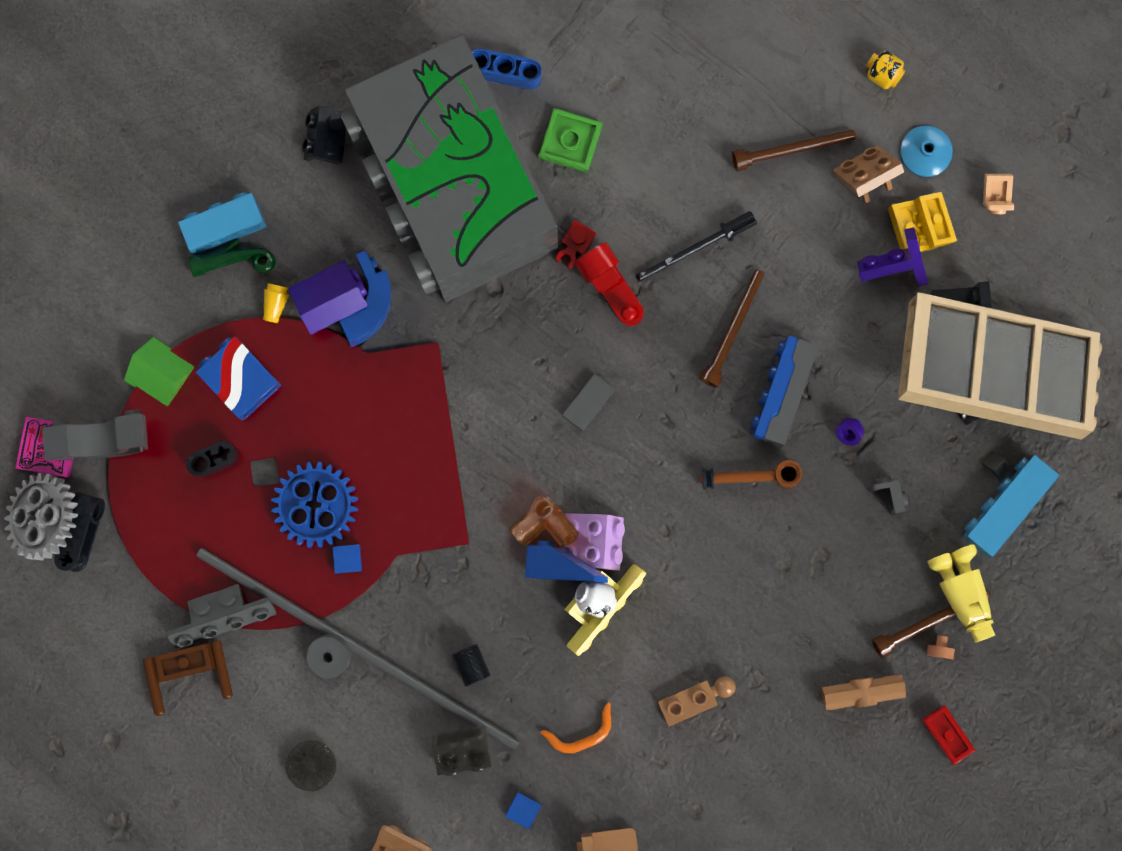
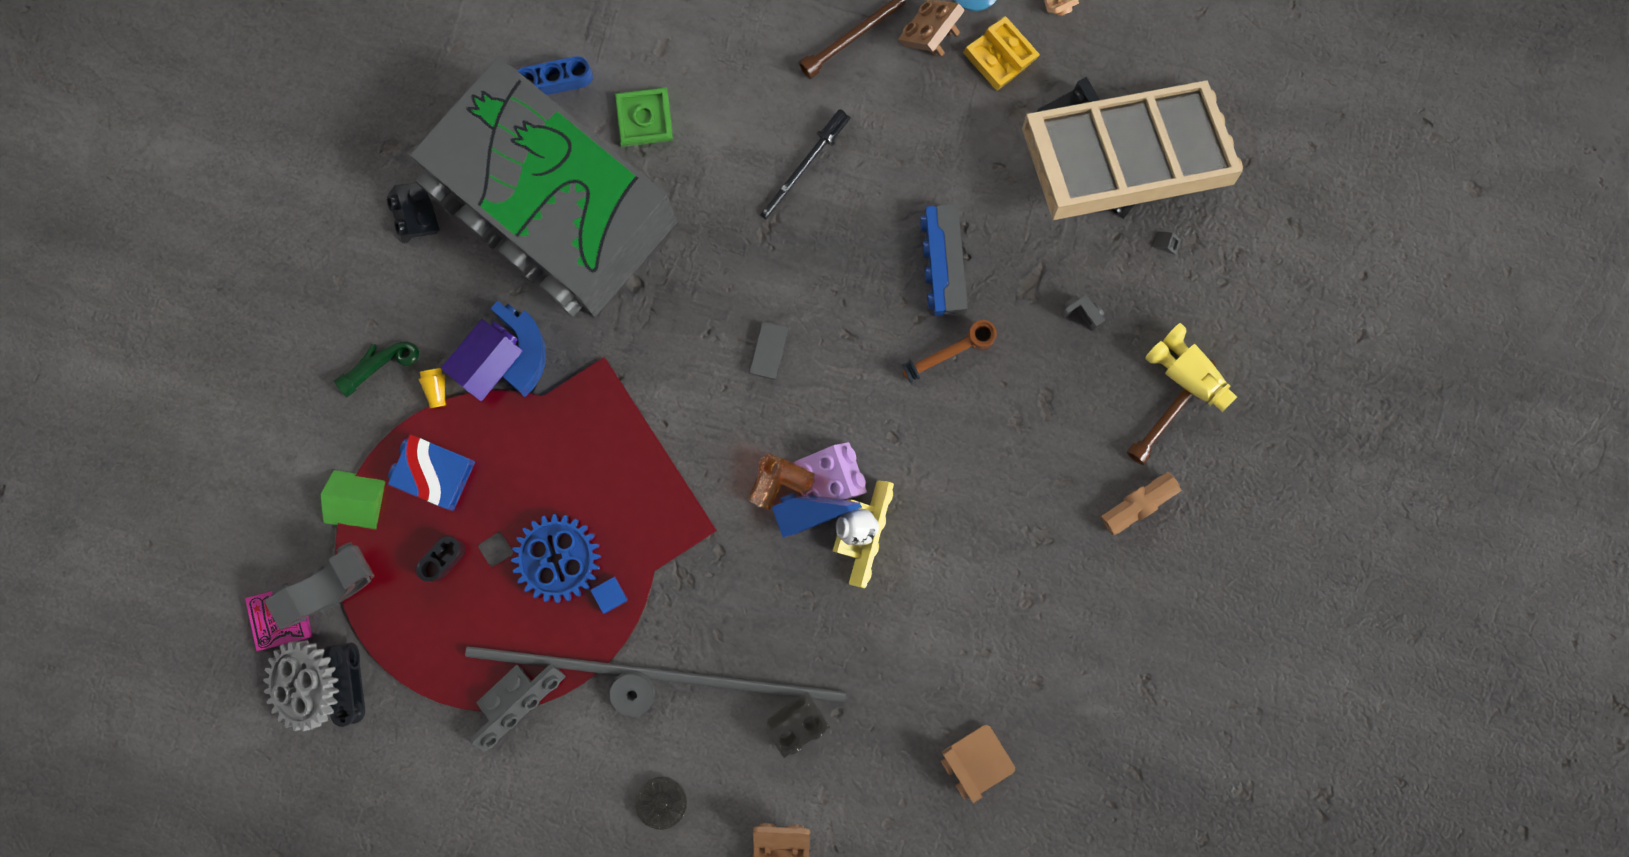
camera: 25 degrees left, 0 degrees up
reddish brown plate [142,640,233,716] -> none
dark azure brick [178,192,267,256] -> none
black piece [452,644,491,687] -> none
blue tile [505,792,542,829] -> none
orange animal [540,702,611,753] -> none
red plate [556,220,597,270] -> none
red piece [574,242,644,326] -> none
medium nougat plate [658,676,736,726] -> none
reddish brown piece [699,270,764,388] -> none
dark purple tile [836,418,864,446] -> none
dark purple bracket [857,227,928,287] -> none
red plate [921,705,976,766] -> none
nougat tile [926,635,955,660] -> none
dark azure brick [962,455,1060,558] -> none

